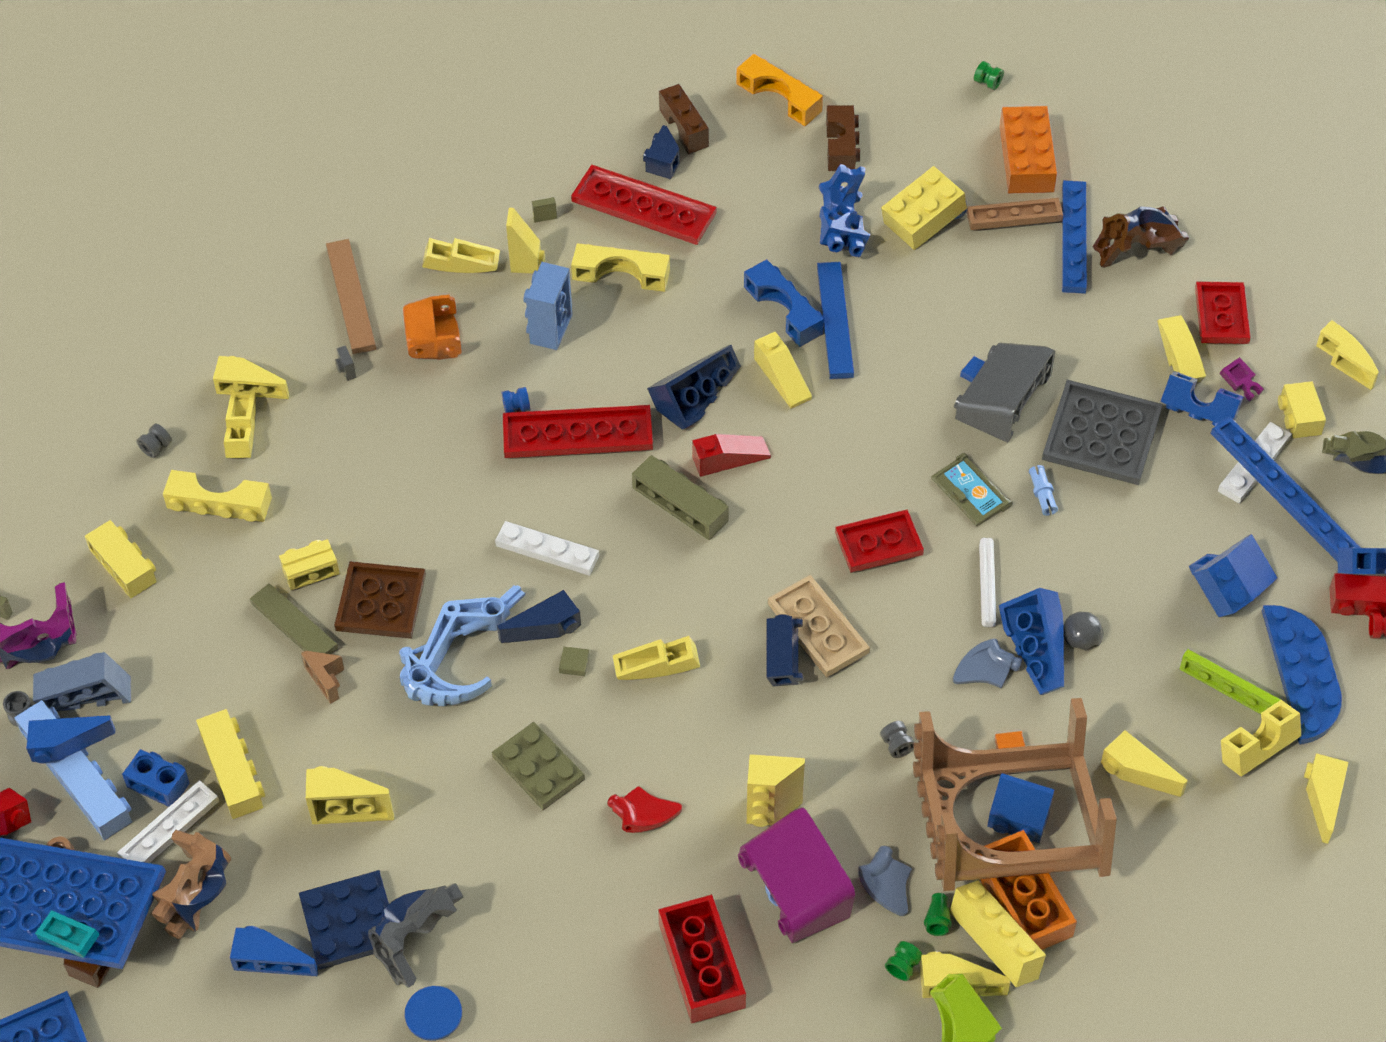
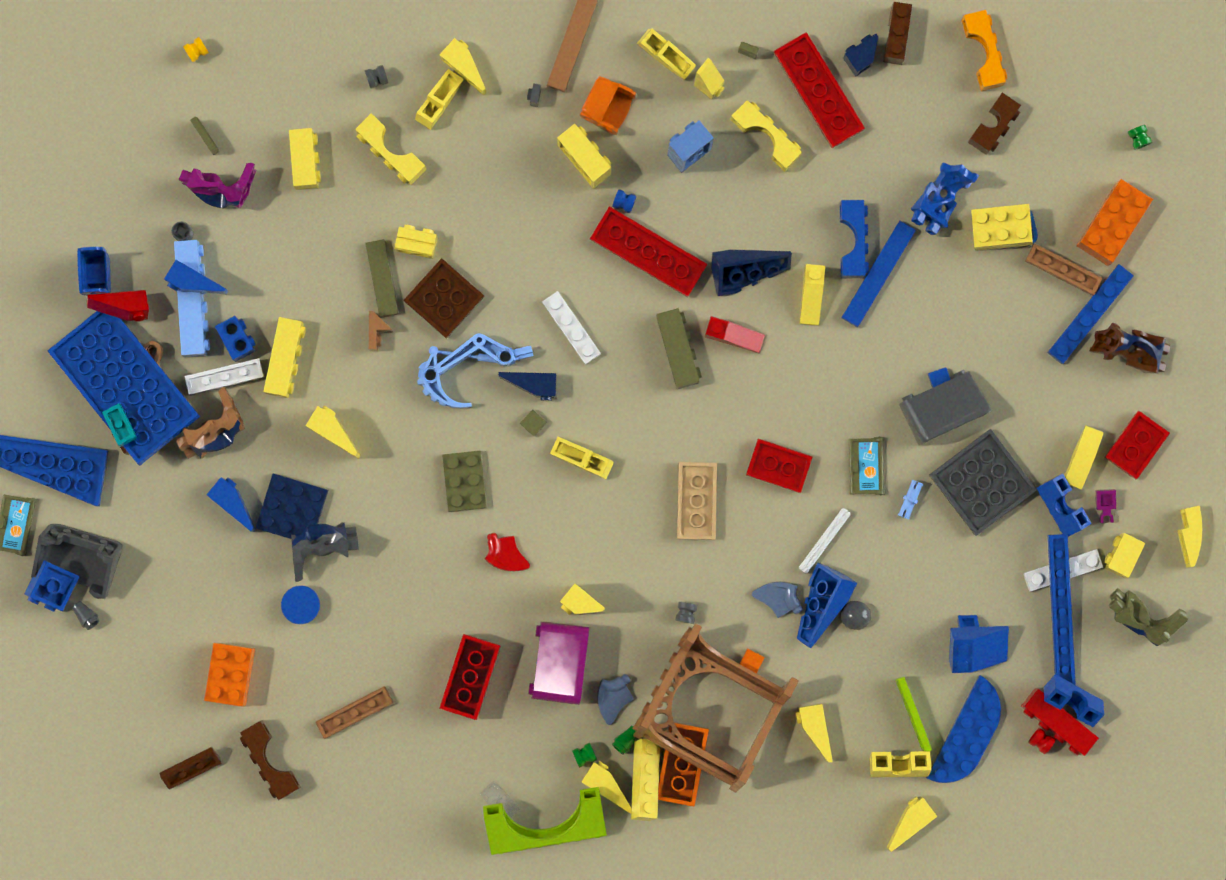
camera: 30 degrees right, 30 degrees up
sand blue wedge [33,652,131,712] -> none
dark blue brick [766,614,803,687] -> none
blue slope [987,773,1054,843] -> none
none -> light yellow brick [557,124,611,189]

